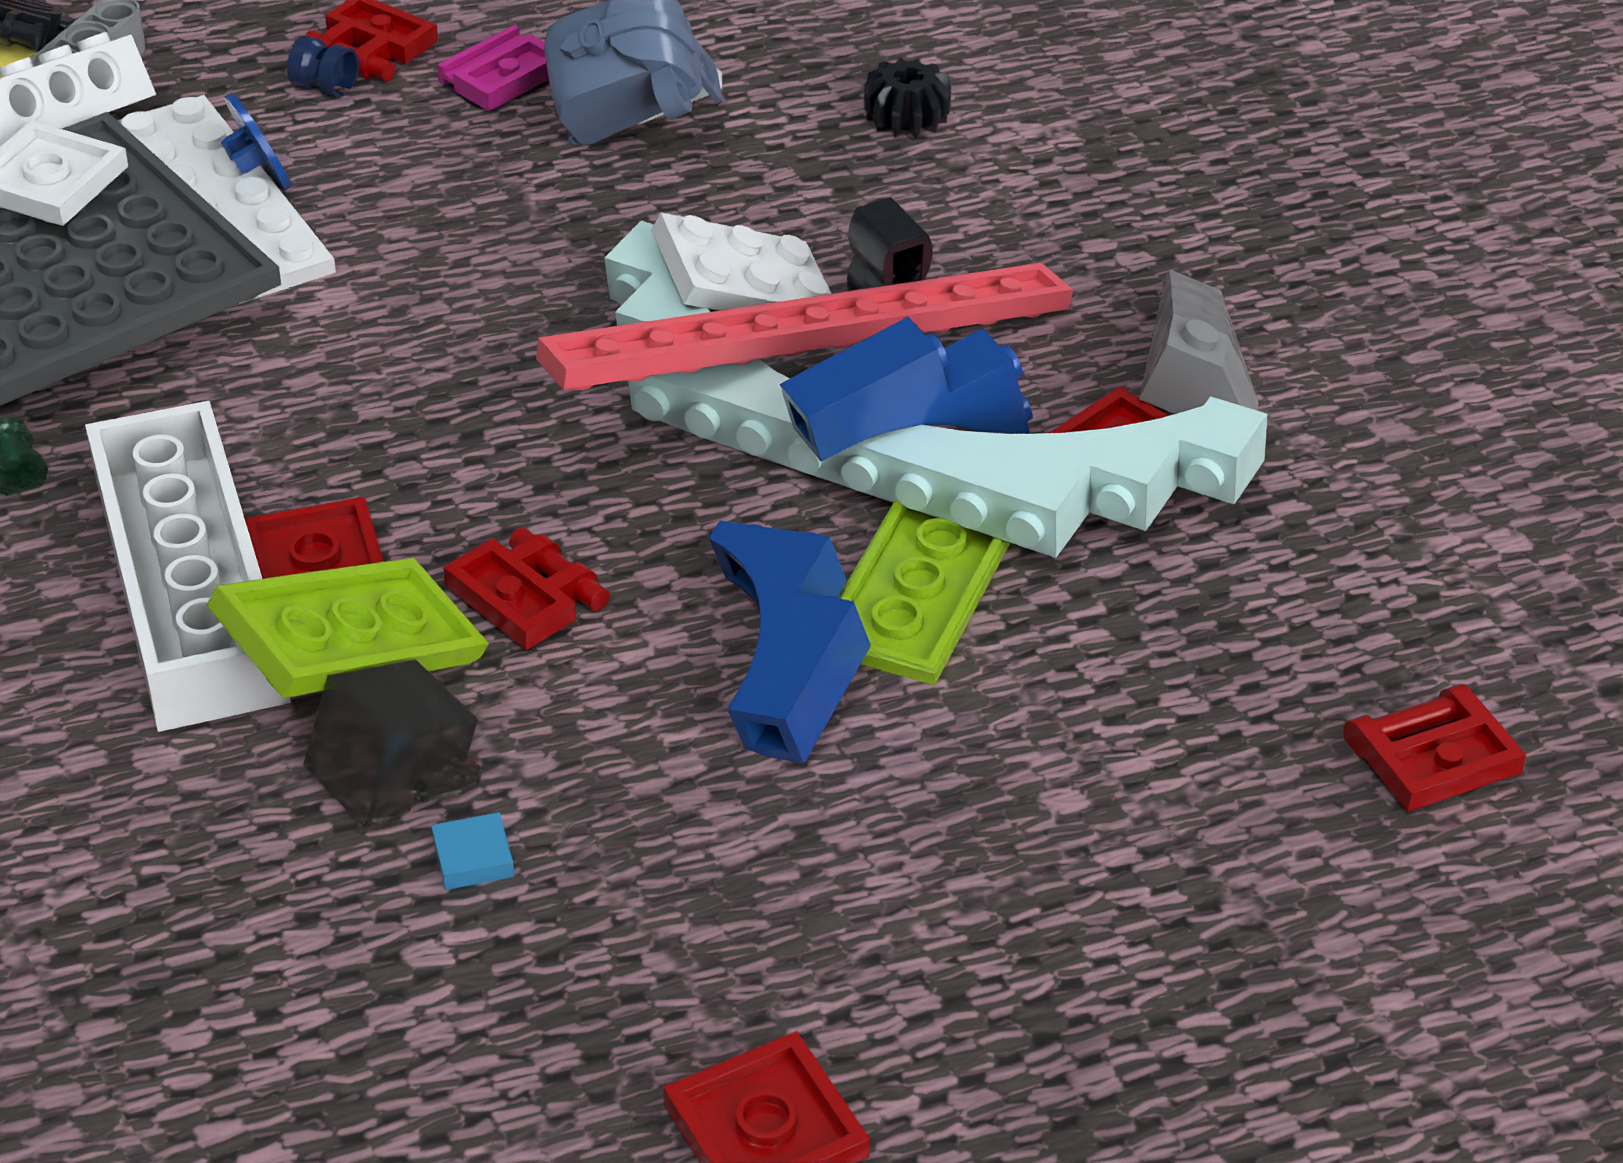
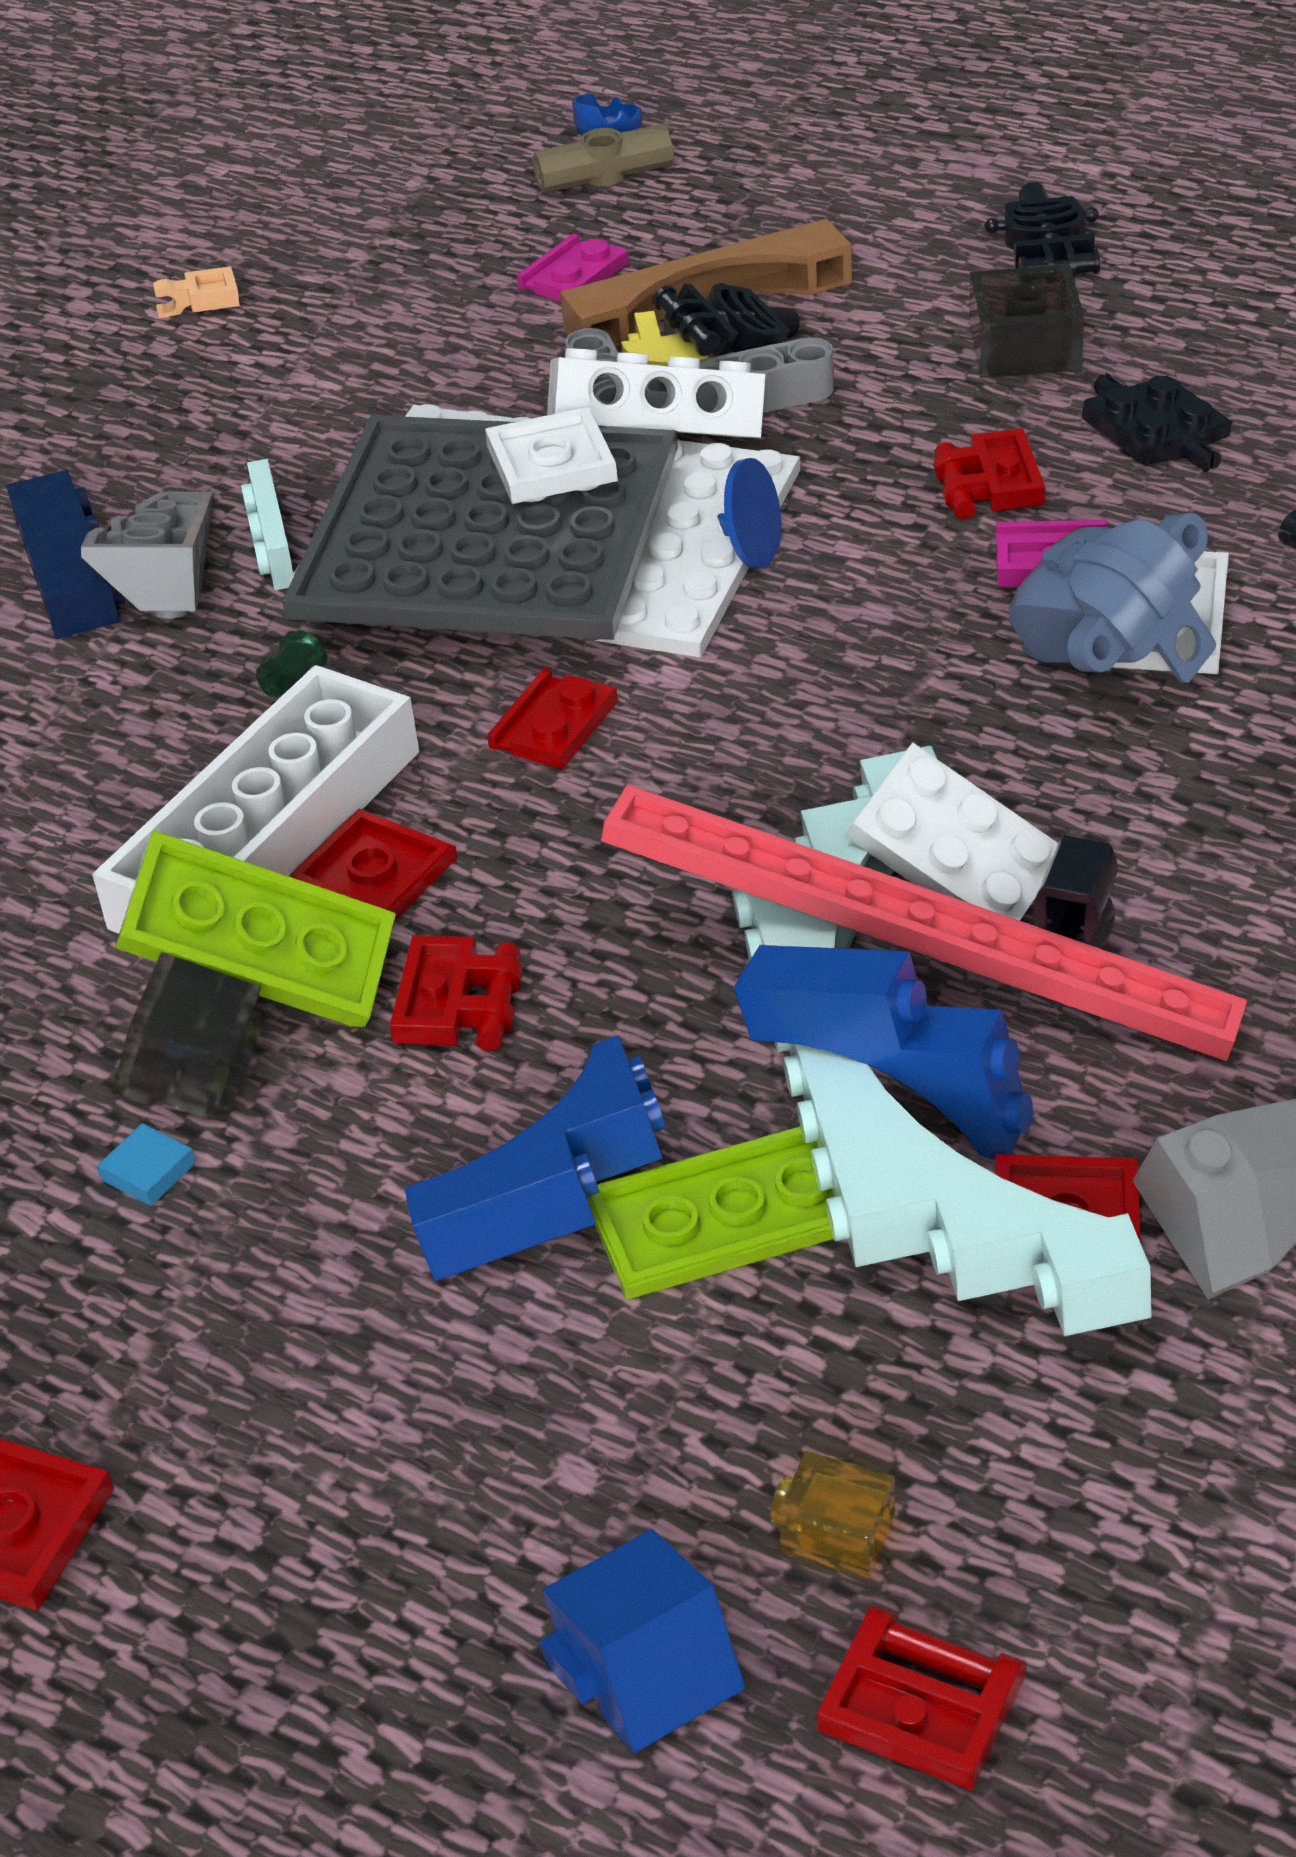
camera: 55 degrees right, 0 degrees up
dark blue wheel [287,35,359,98] -> none
none -> red plate [487,668,618,769]
none -> blue plate [539,1529,746,1754]
none -> clear yellow brick [771,1450,895,1580]

